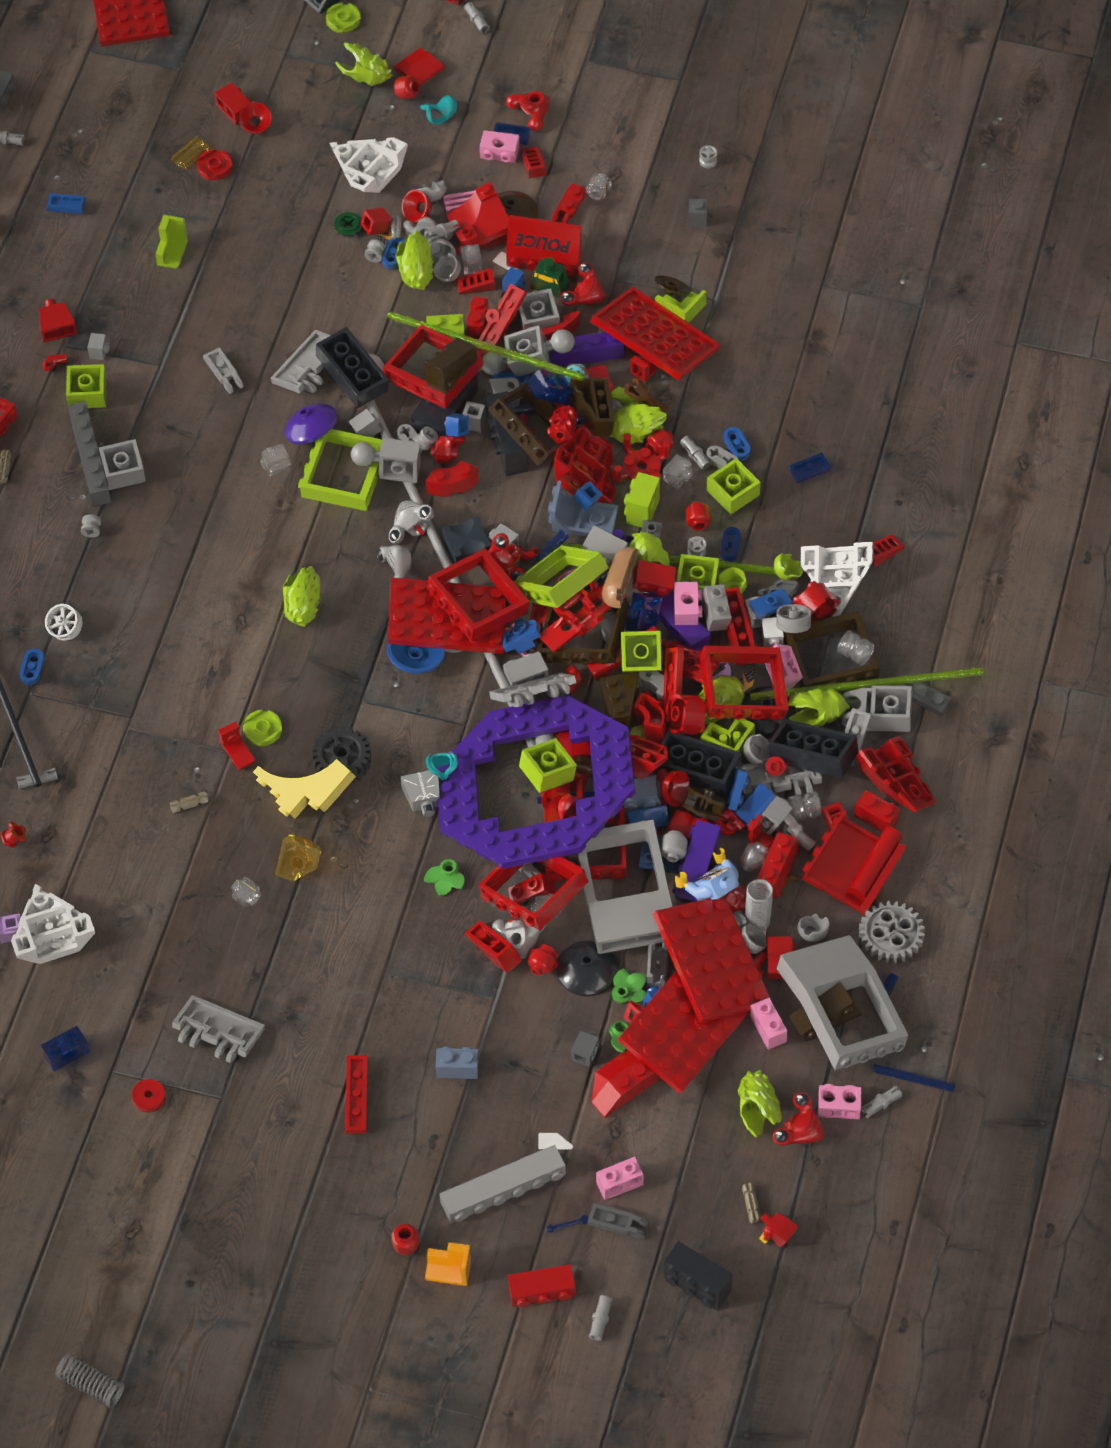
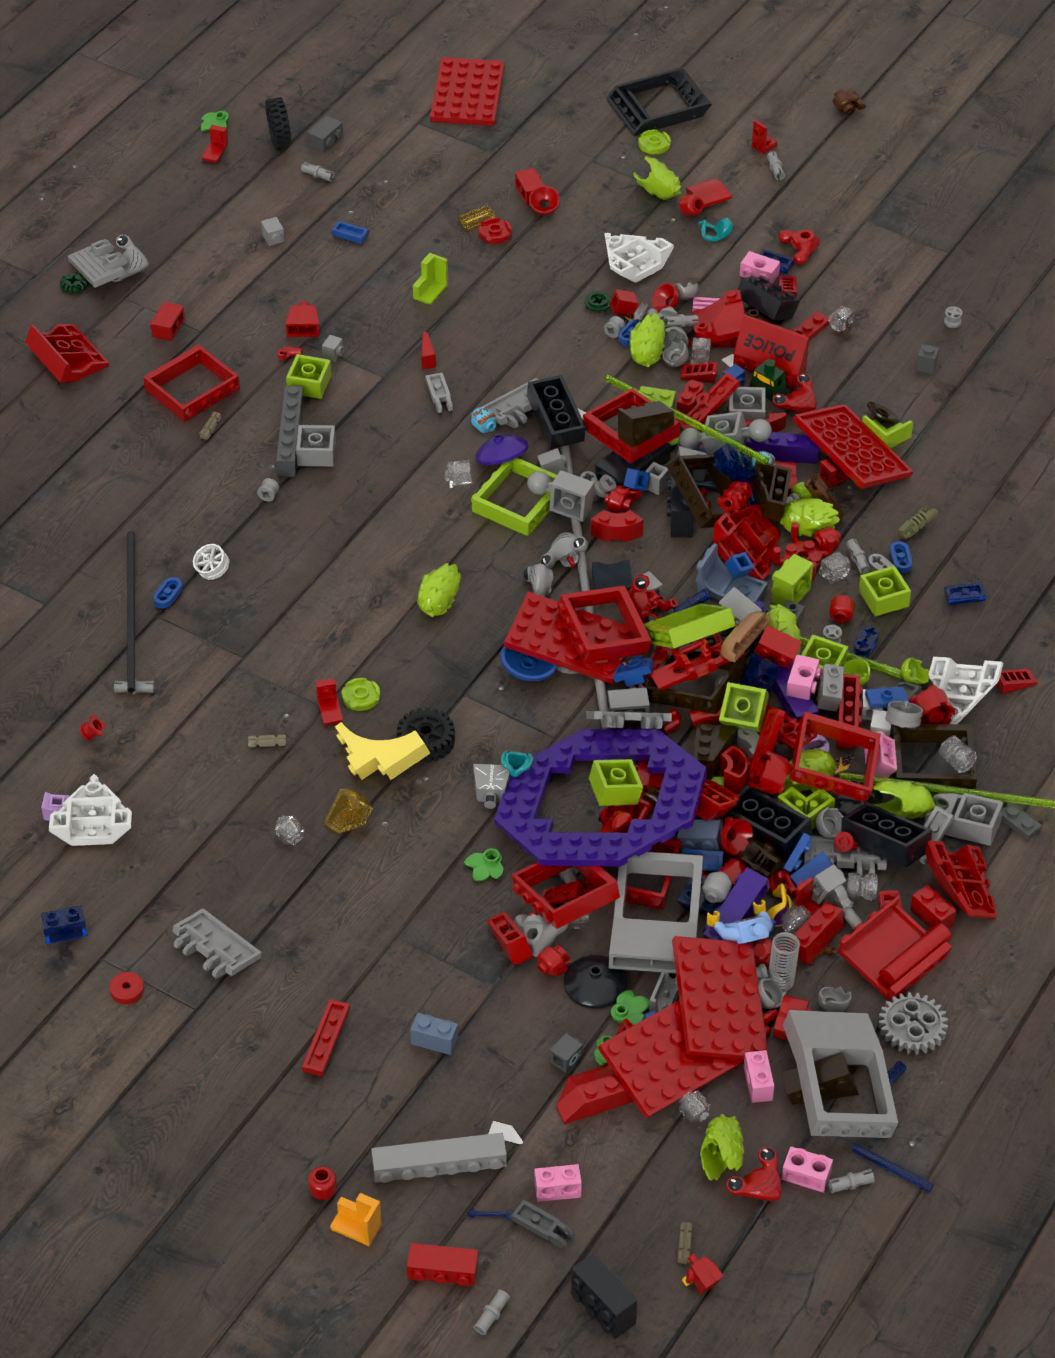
camera: 15 degrees right, 10 degrees down
none -> red slope [421,331,436,369]
none -> medium azure head [471,407,497,433]
none -> clear head [679,1090,711,1123]
none -> black brick [737,275,800,320]
none -> yellow piece [767,883,794,927]
none -> olive hinge [898,506,939,540]

